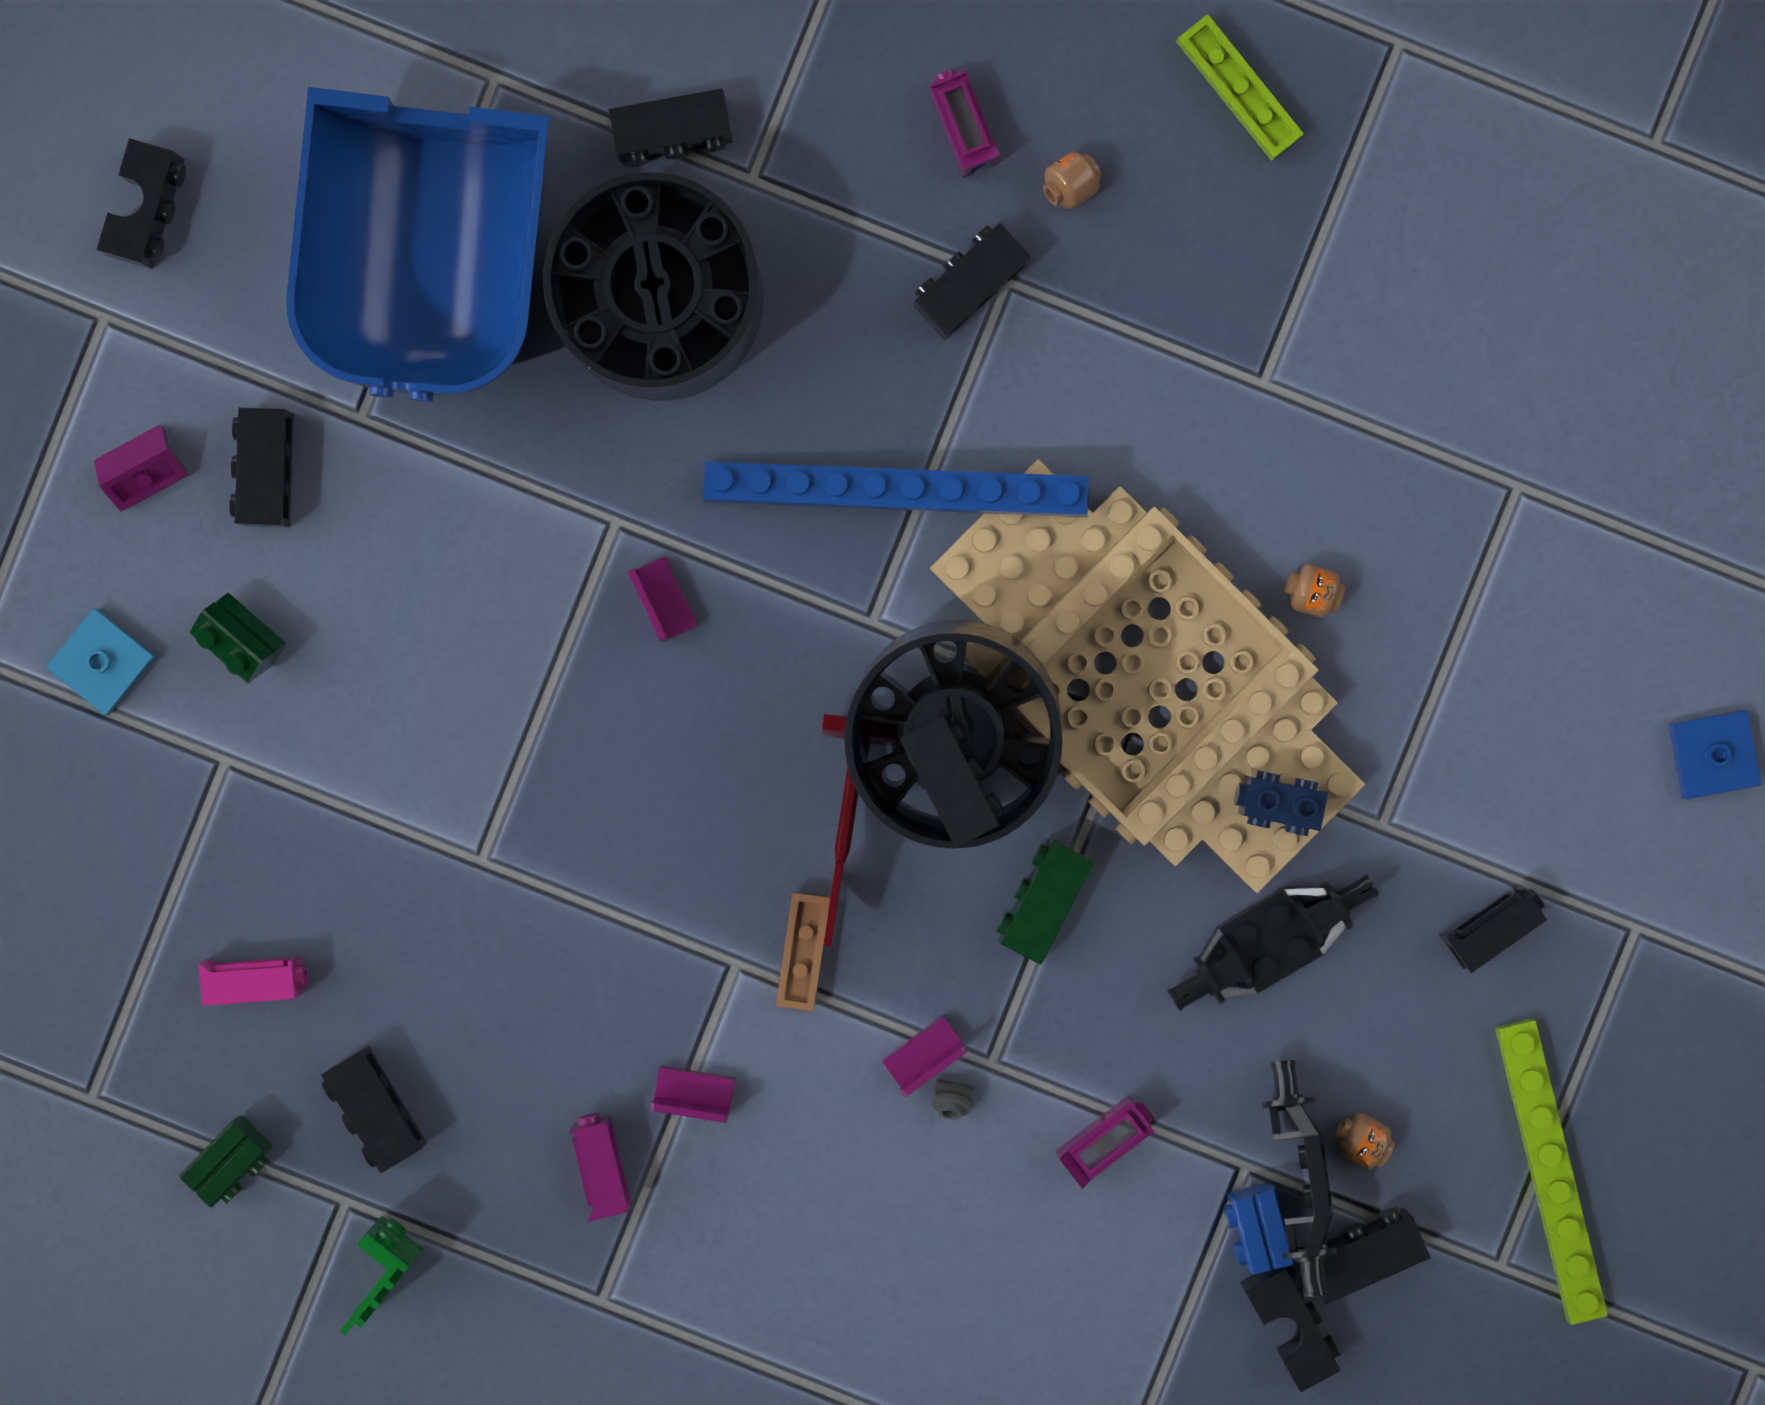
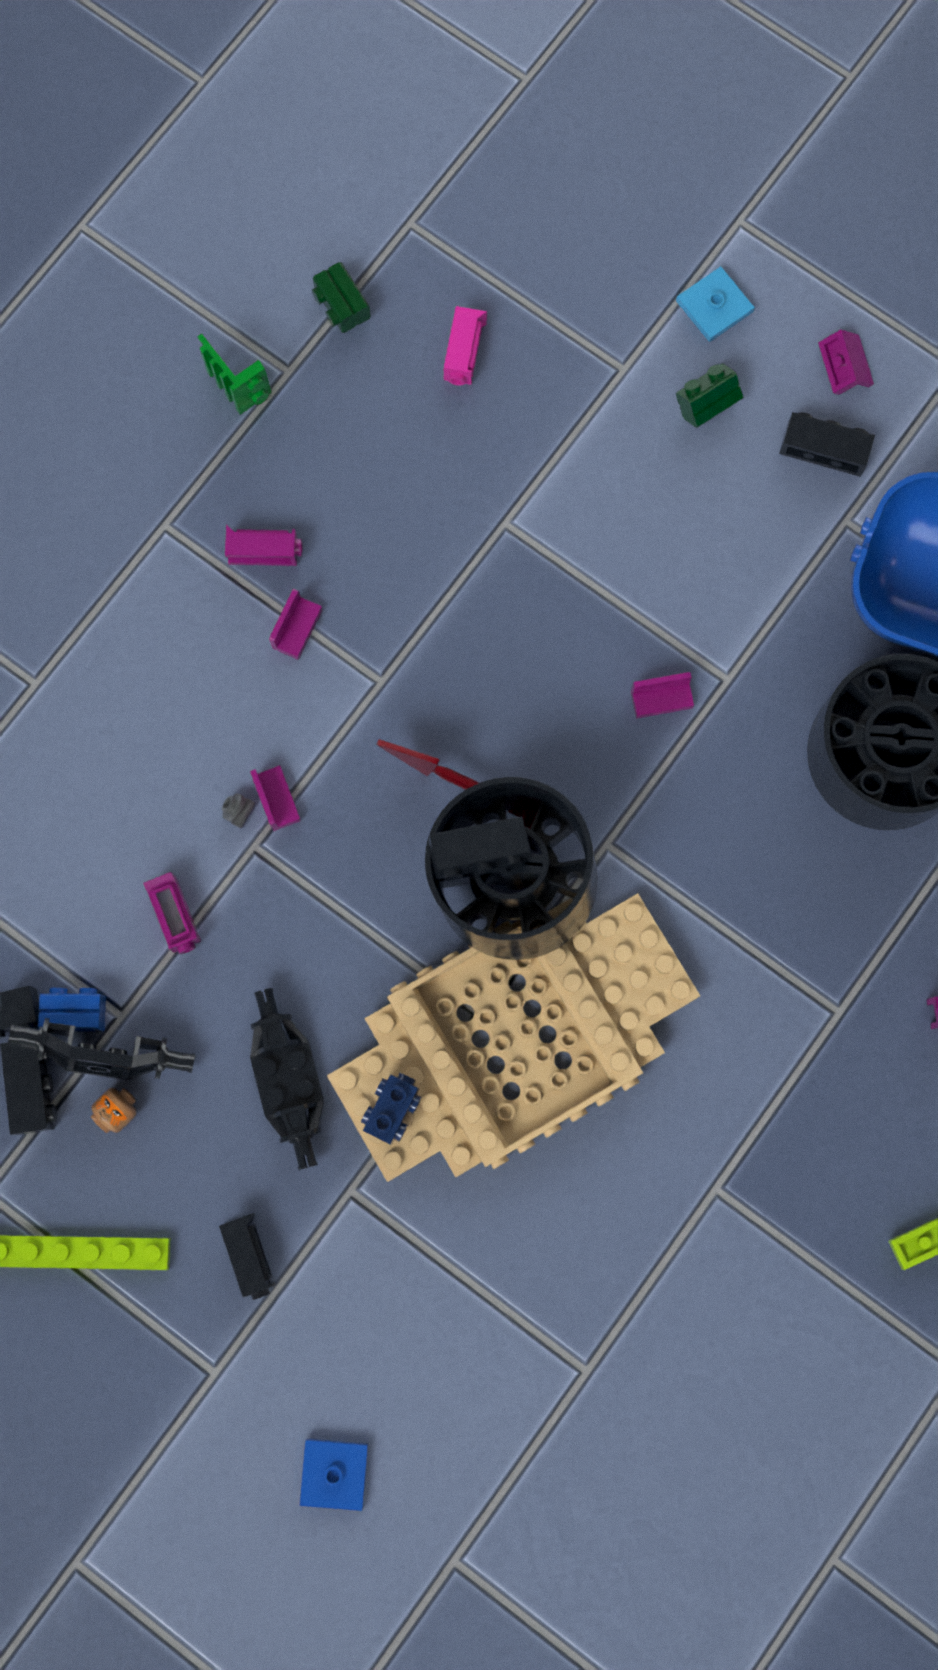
camera: 105 degrees right, 10 degrees down
black brick [321,1045,427,1174] -> none
blue plate [703,461,1089,517] -> none
medium nougat plate [776,891,830,1012] -> none
black brick [914,223,1031,341] -> none
dark green brick [996,839,1094,965] -> none
medium nougat head [1043,151,1102,210] -> none
medium nougat head [1285,563,1345,619] -> none

